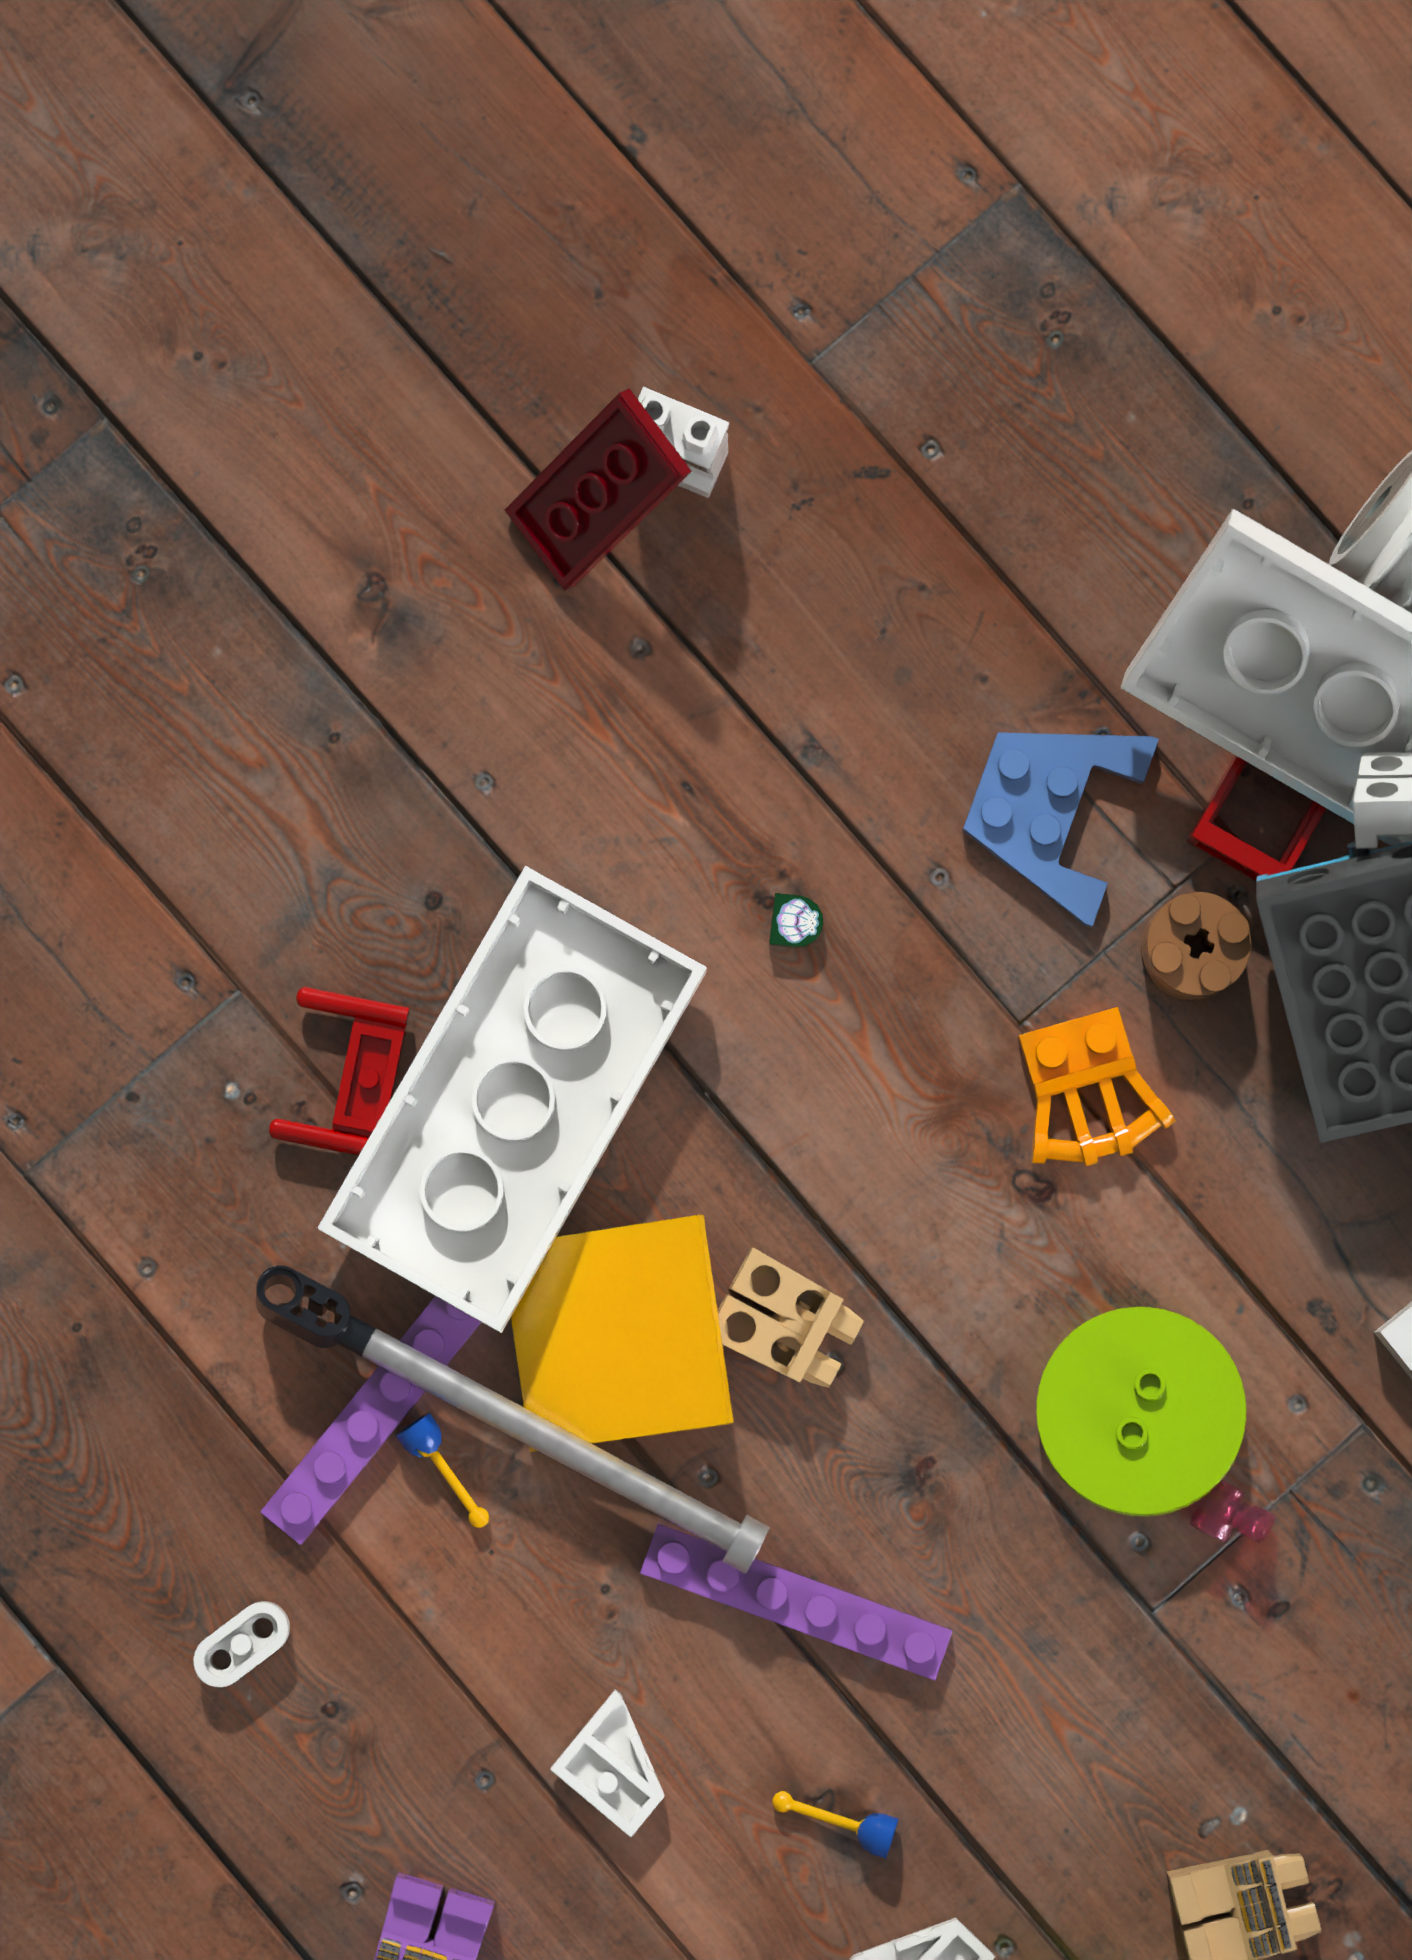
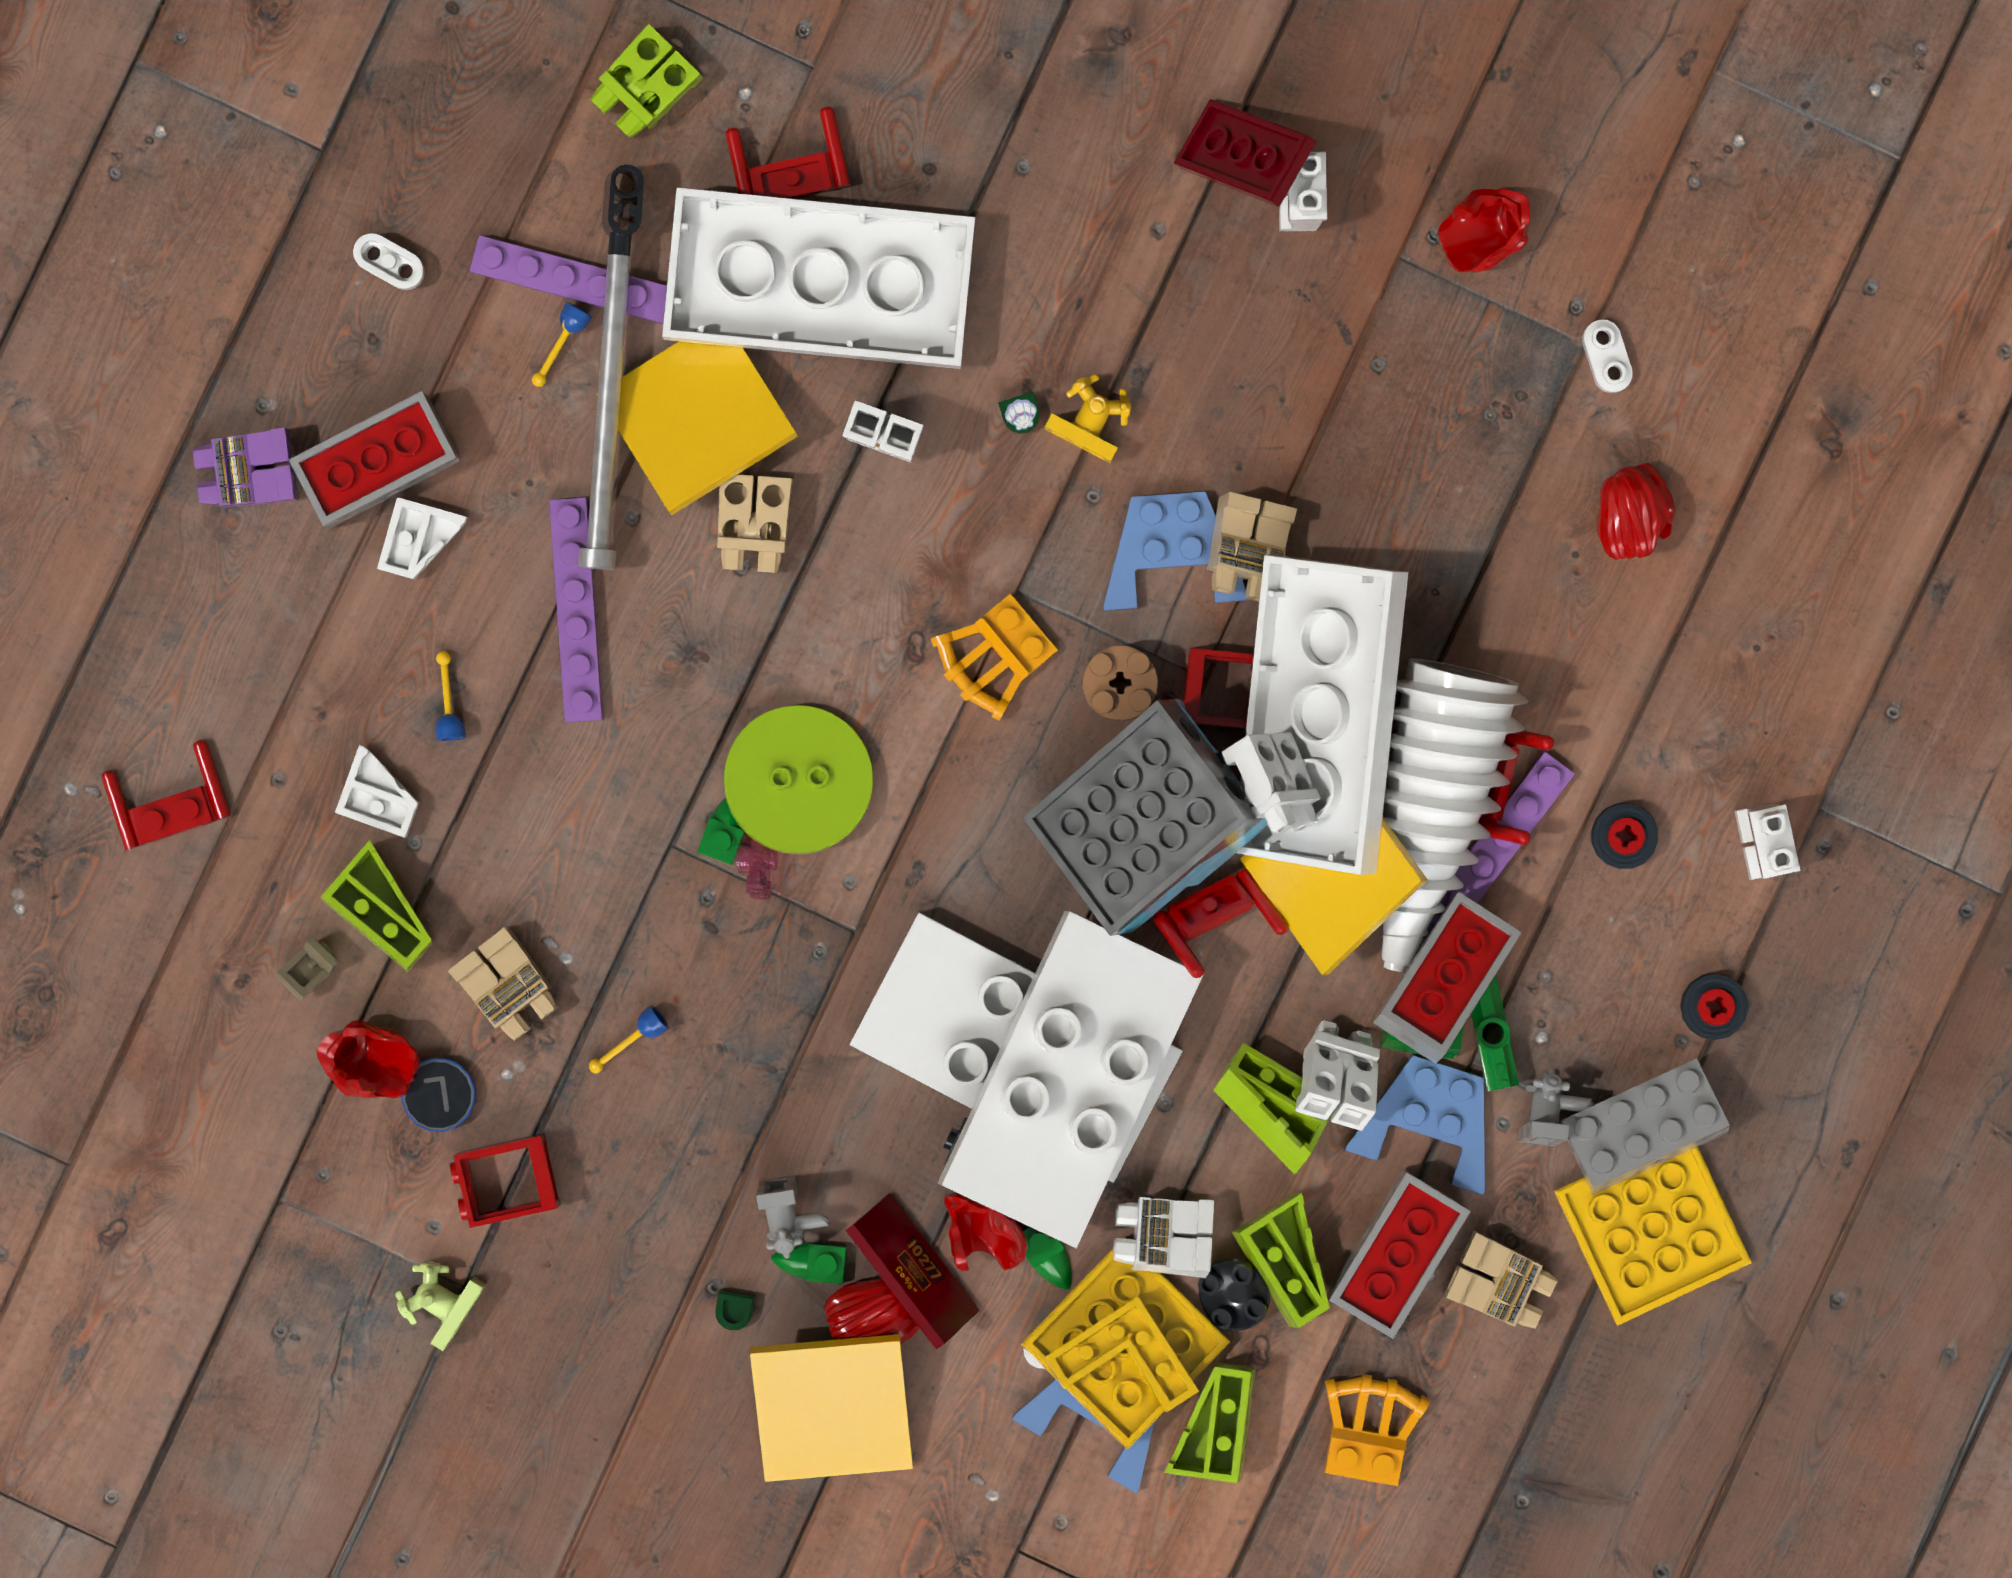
camera: 75 degrees right, 5 degrees up
none -> red brick [289,391,461,529]
none -> hinge [589,1005,669,1073]
none -> lime hips [590,24,704,139]
none -> green plate [697,798,745,865]
none -> white hips [842,401,923,463]
none -> yellow piece [1045,374,1131,463]
none -> tan hips [1207,492,1297,602]
none -> red hair [1437,188,1530,273]
none -> white plate [1582,320,1632,393]
none -> red hair [1597,463,1676,560]

